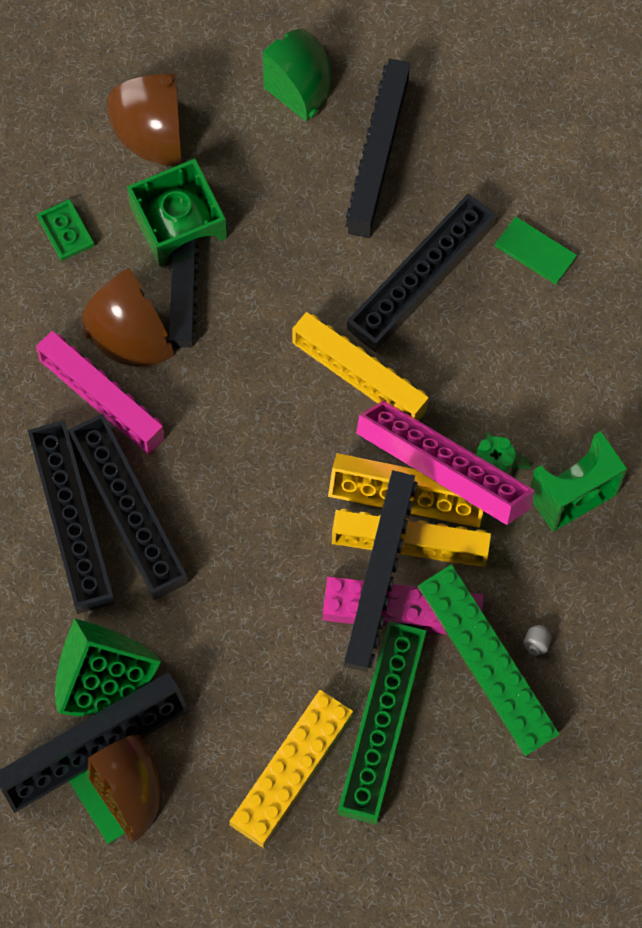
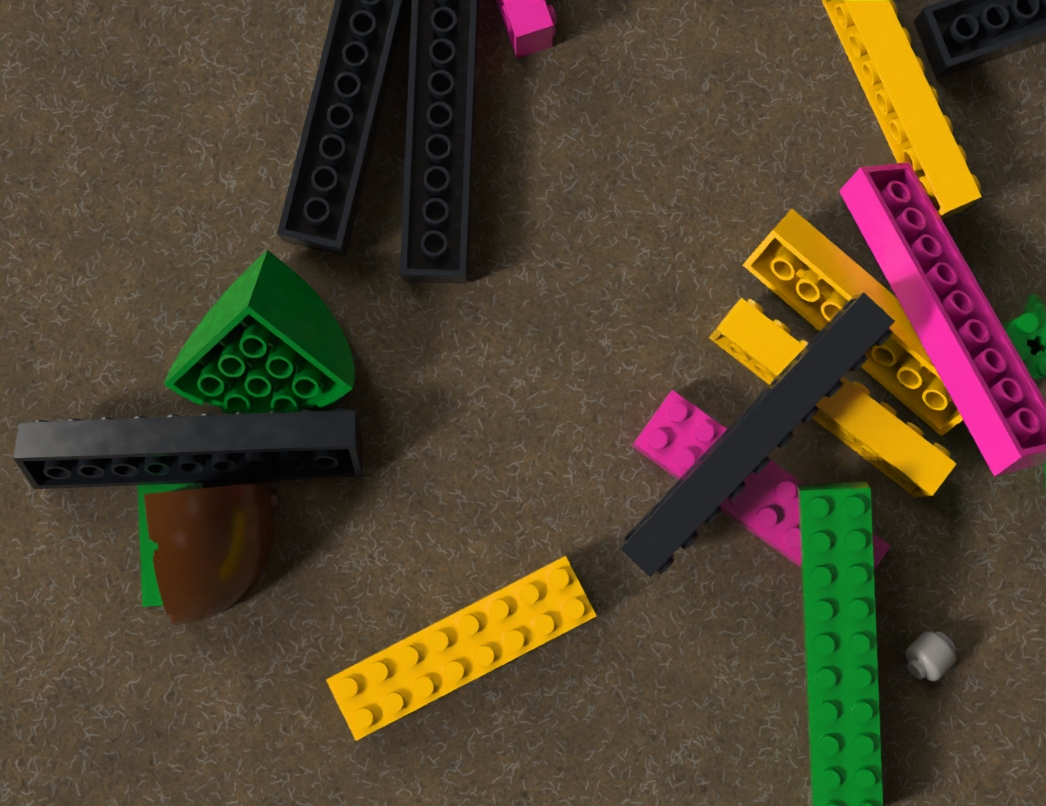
camera: 30 degrees right, 15 degrees up
green brick [338,621,426,825] -> none

